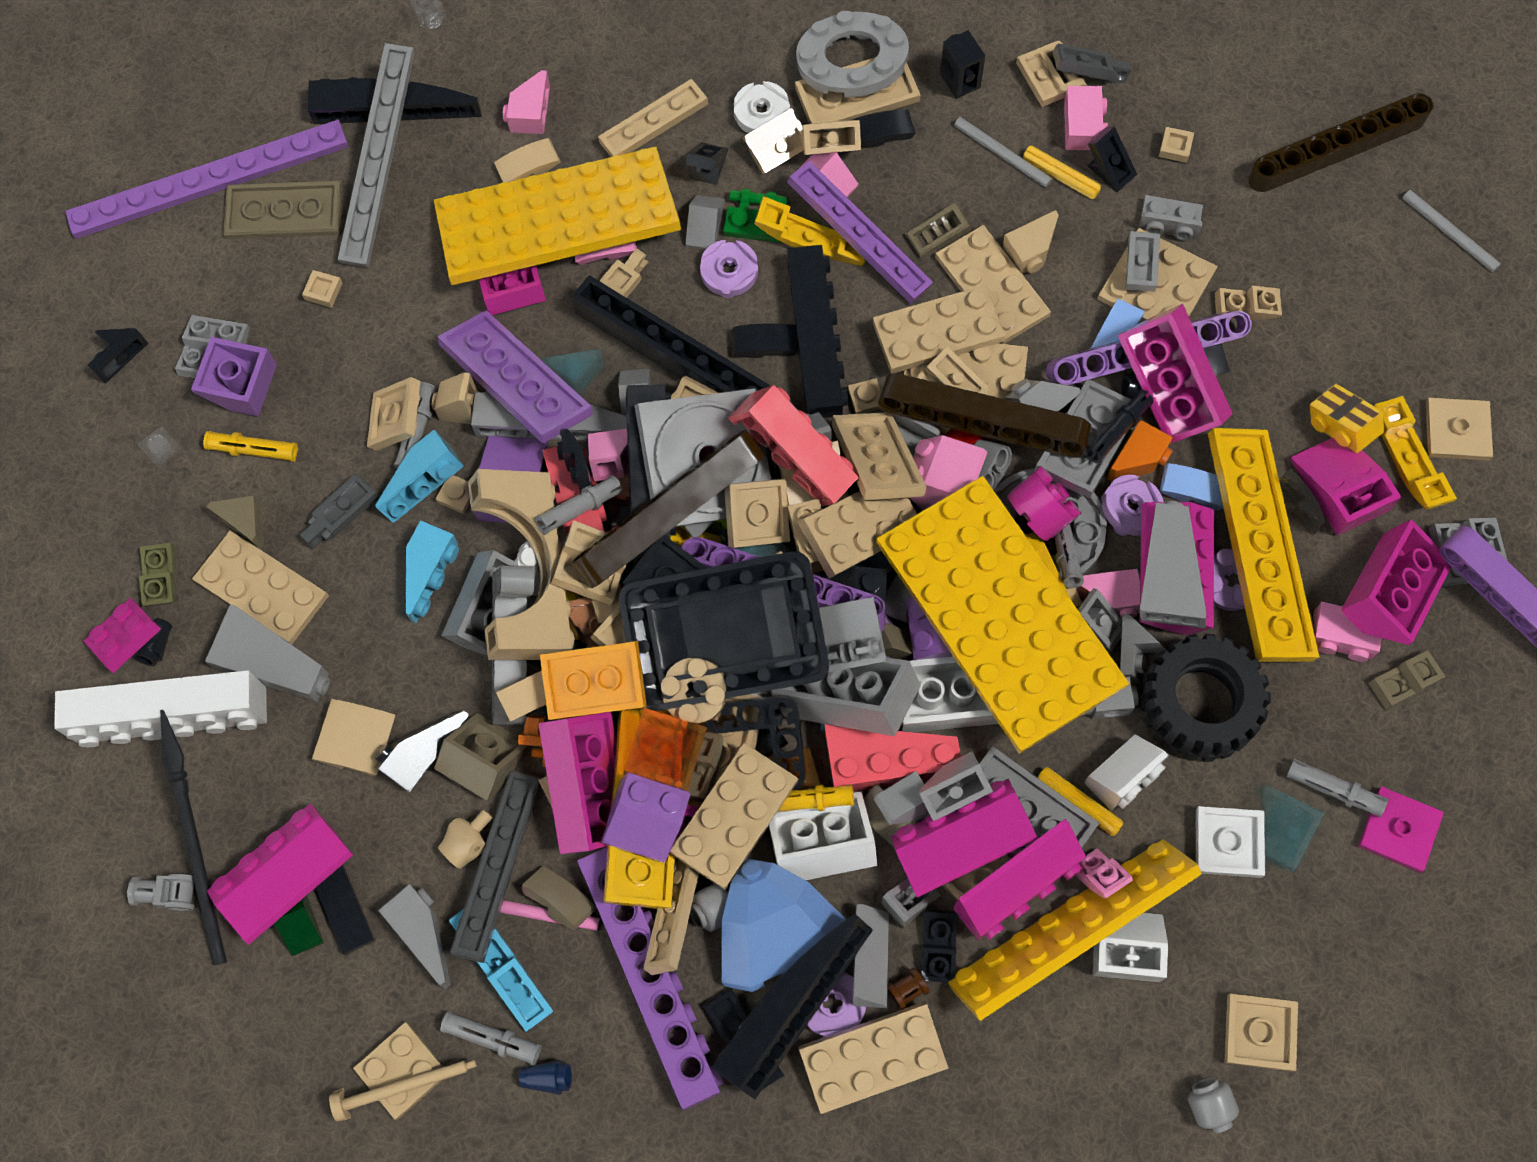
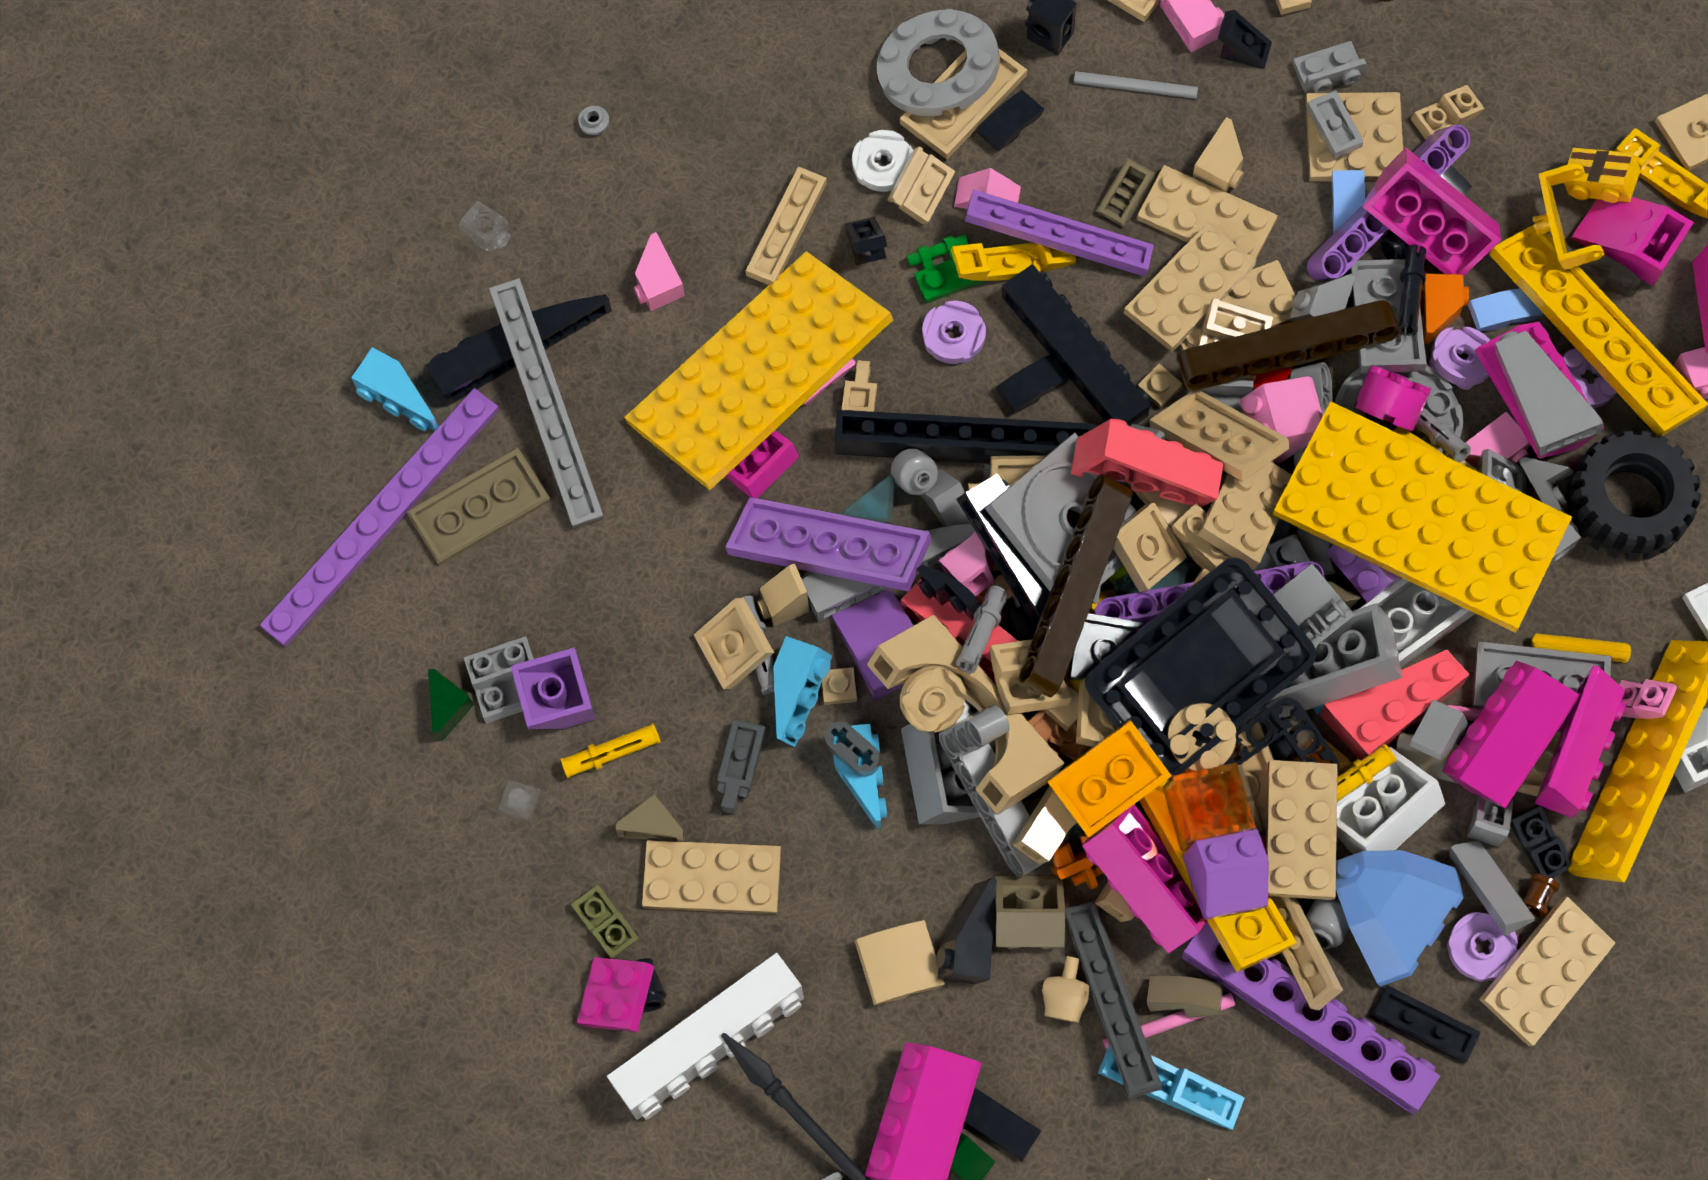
camera: 30 degrees left, 0 degrees up
black slope [87,328,149,384] -> none
light grey slope [205,604,330,702] -> none
tan plate [302,270,342,308] -> none
light grey slope [378,884,451,989] -> none
light grey pin [440,1011,542,1066] -> none
tan slope [494,138,561,182] -> none
dark blue cone [519,1060,572,1095] -> none
light grey slope [685,195,725,250] -> none
black slope [712,914,873,1099] -> none
tan slope [802,120,861,155] -> none
light grey slope [918,751,993,822] -> none
yellow axle [1023,145,1101,199] -> none
white slope [1084,735,1169,811] -> none
none -> medium azure slope [352,347,438,432]
none -> dark green slope [428,669,474,741]
none -> dark grey beam [825,721,880,777]
none -> light grey head [891,449,938,495]
none -> tan tile [900,665,966,732]
none -> yellow piece [1533,163,1604,270]

